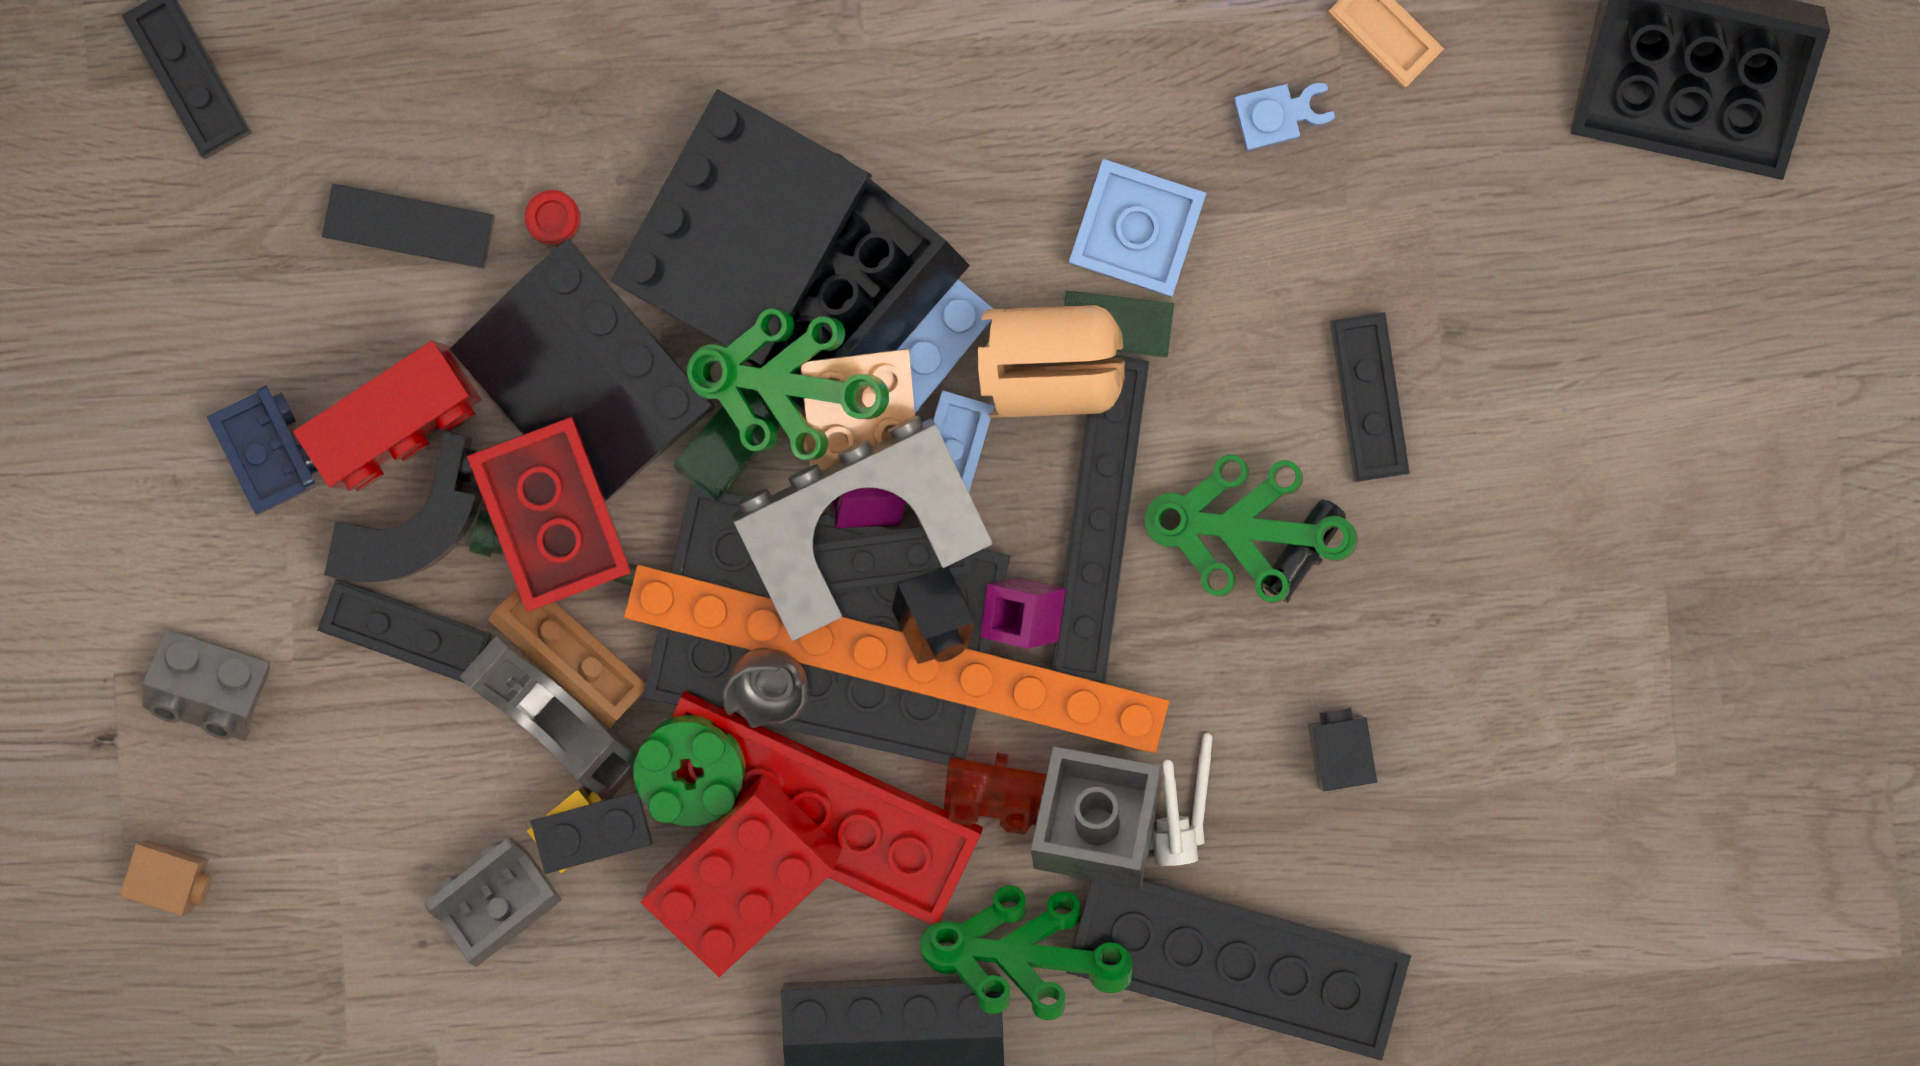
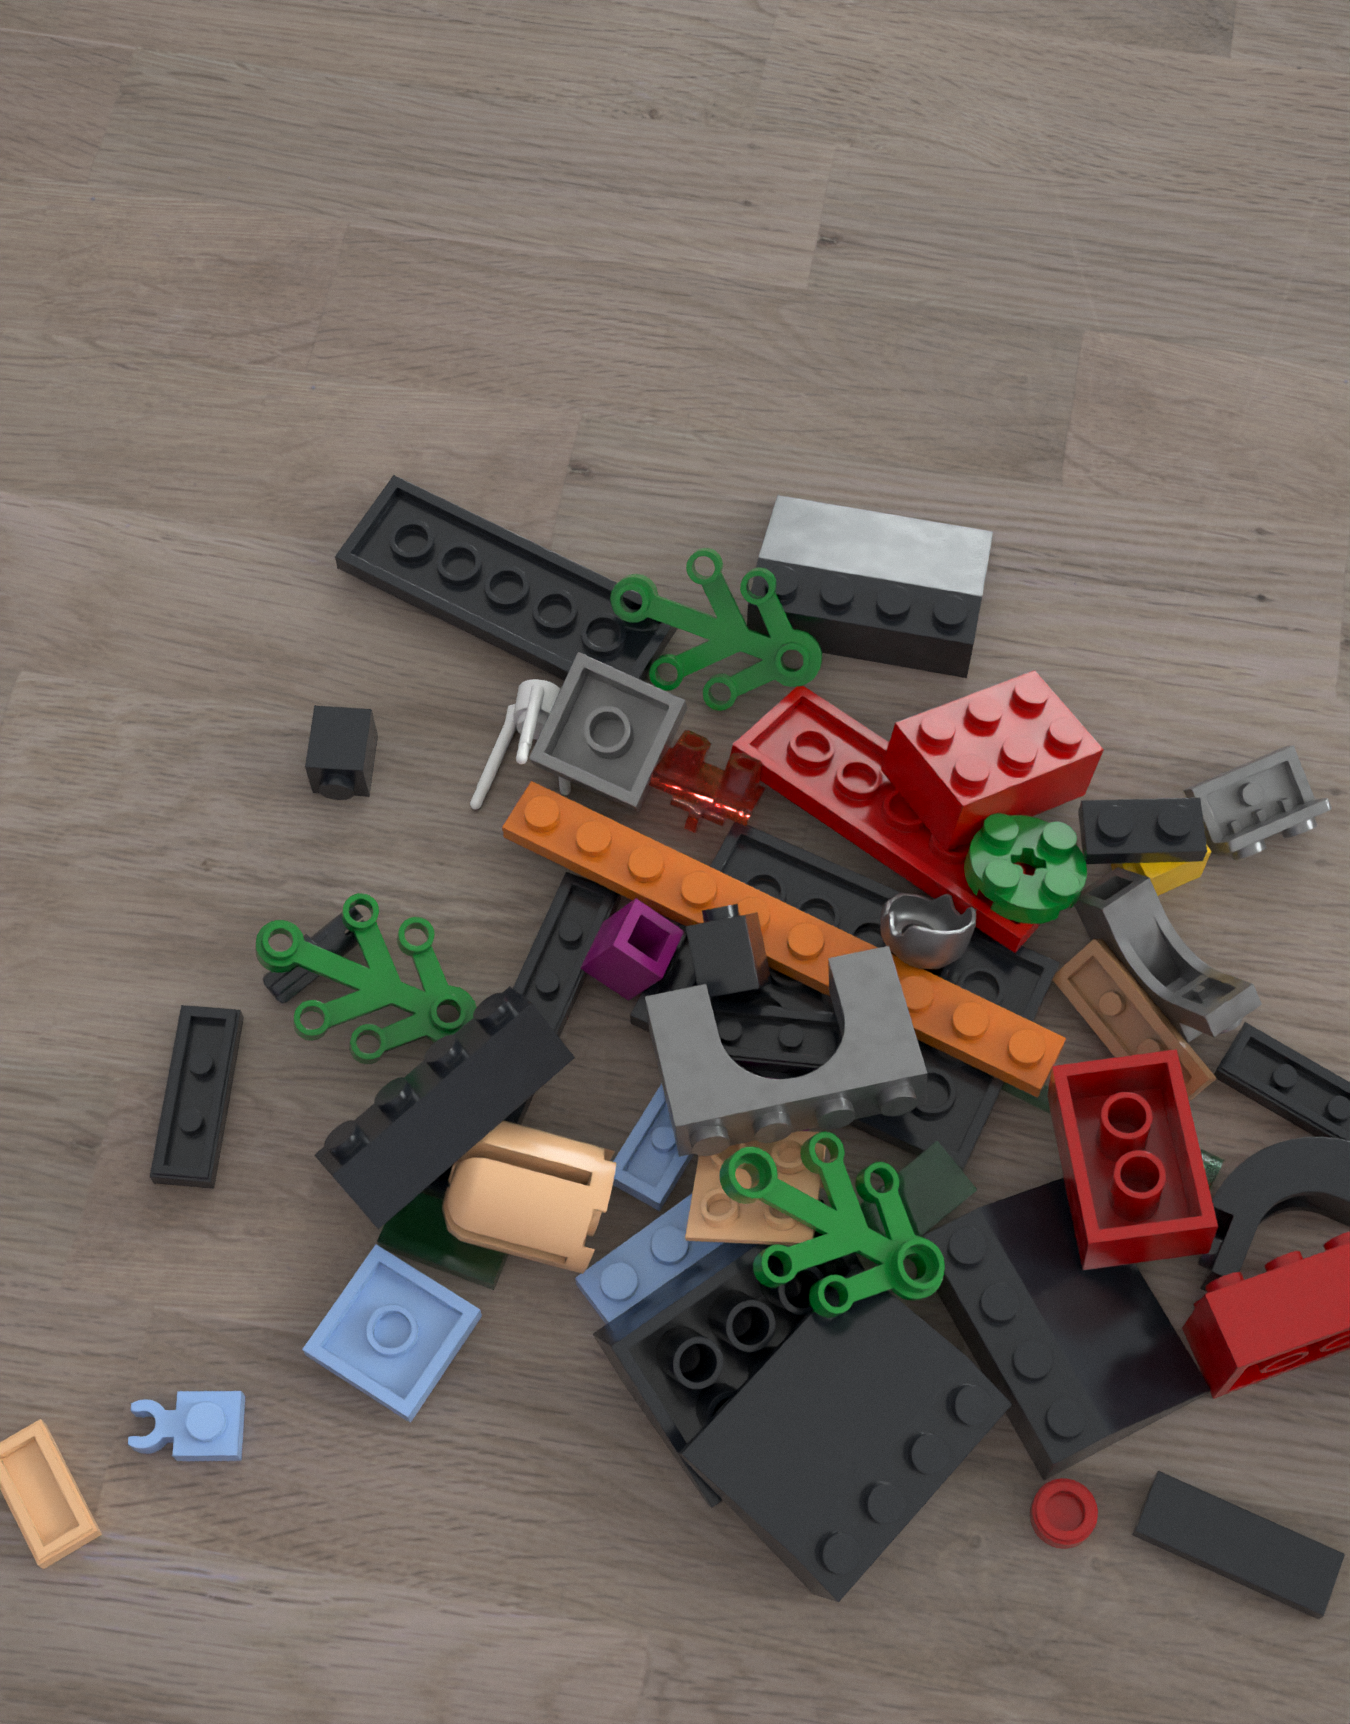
camera: 170 degrees left, 25 degrees down
none -> black slope [314,986,575,1229]

